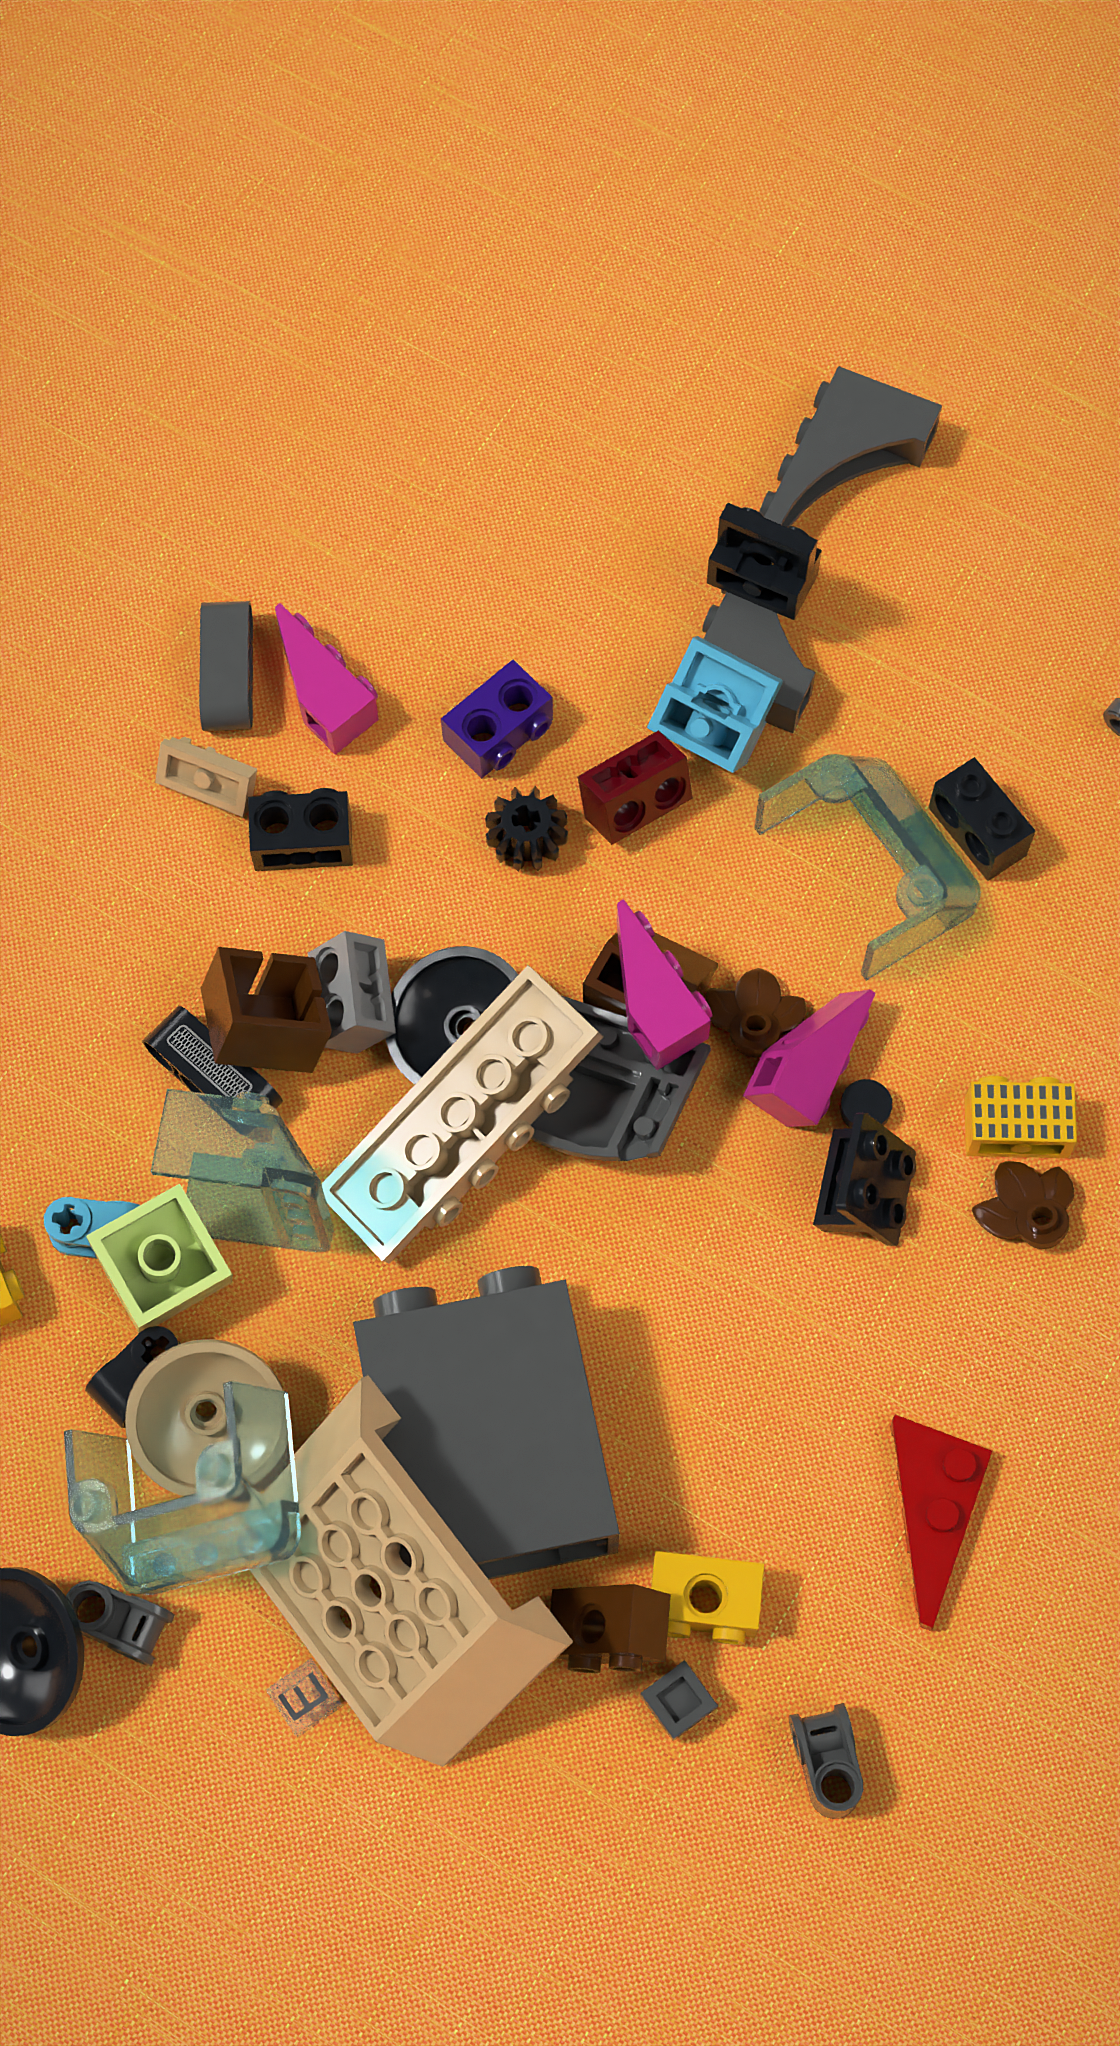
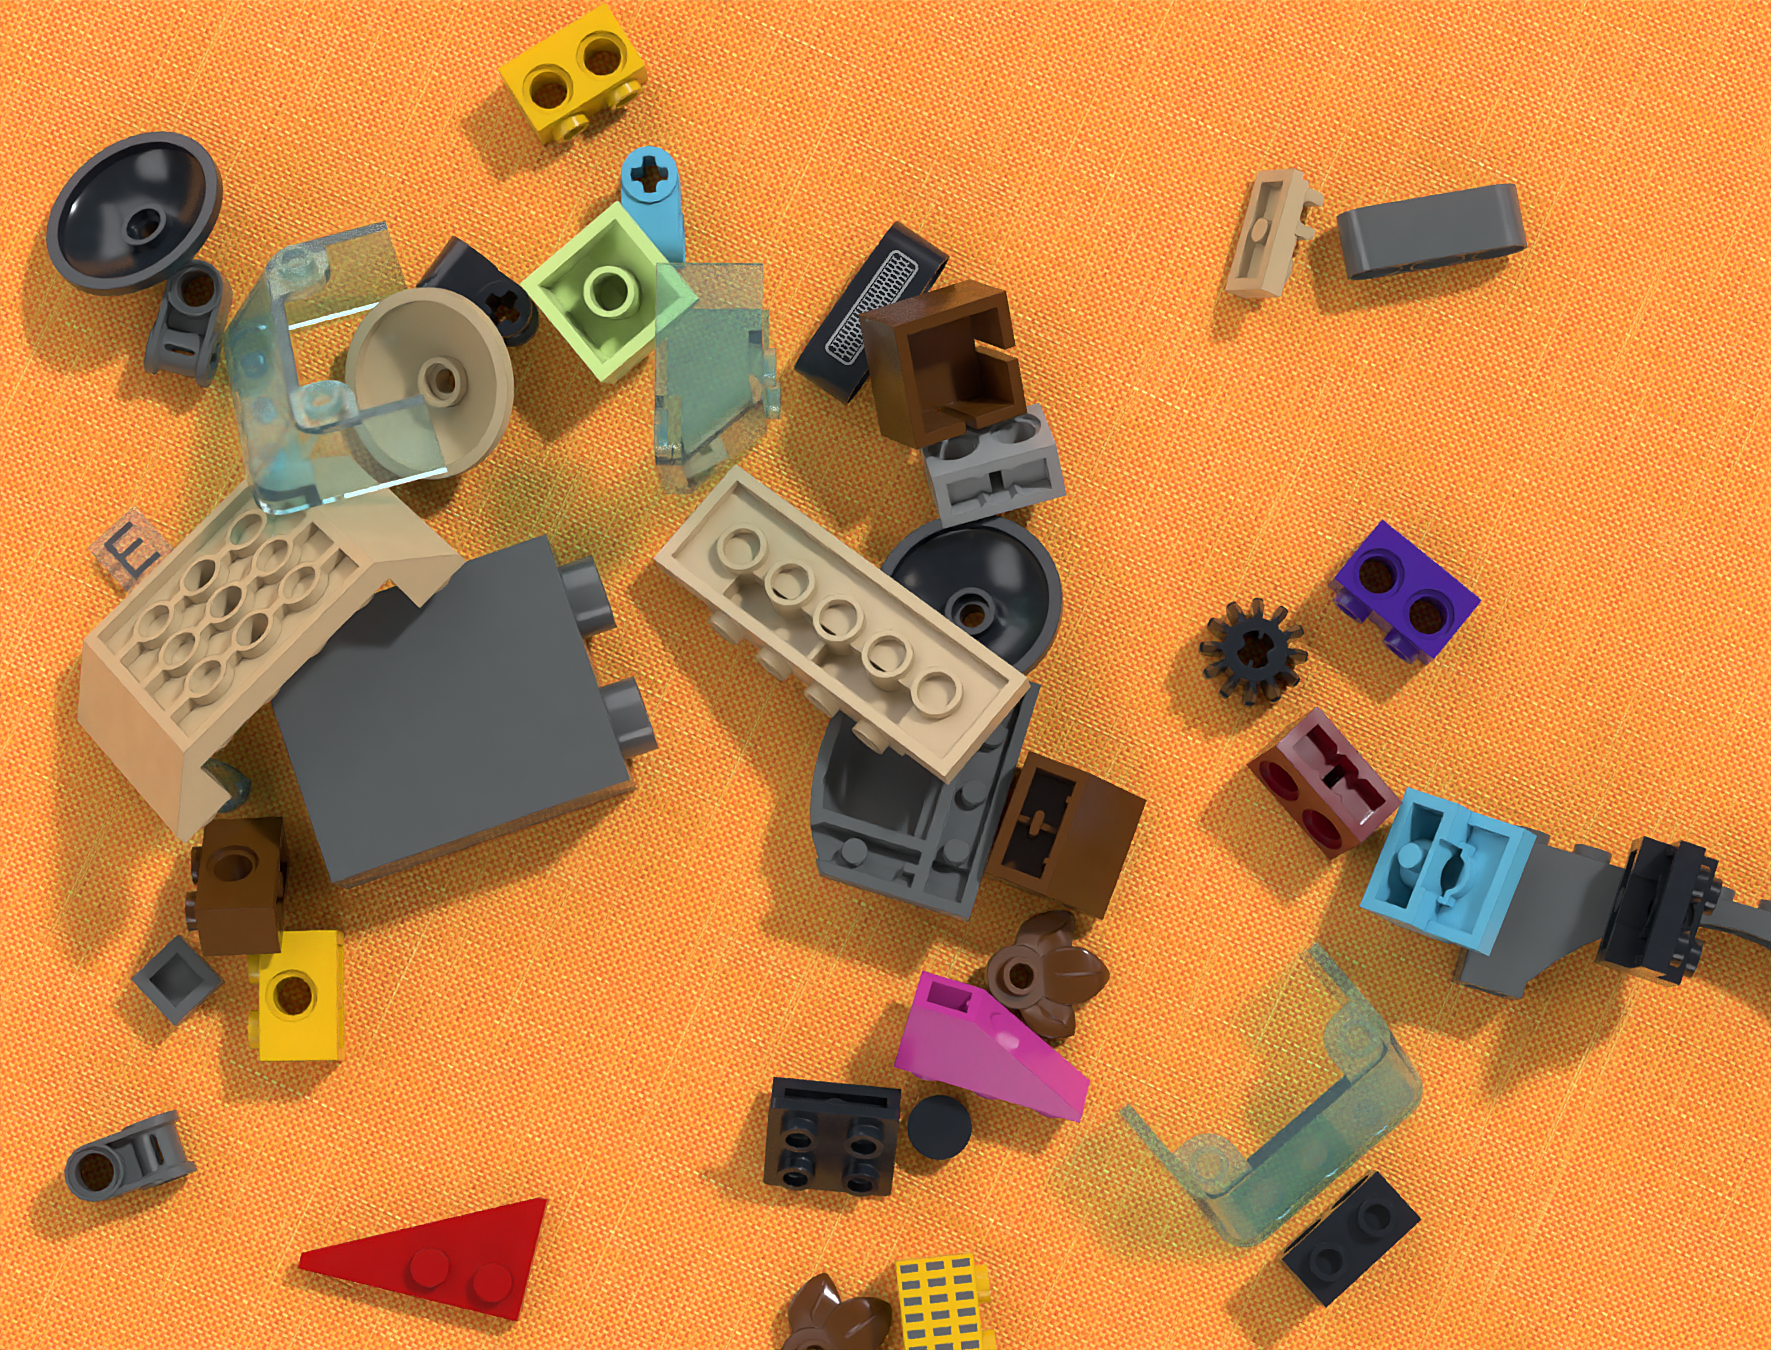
camera: 80 degrees right, 15 degrees up
black brick [248,788,353,871] -> none
dark pink slope [275,603,379,755] -> none
dark pink slope [616,899,712,1070] -> none

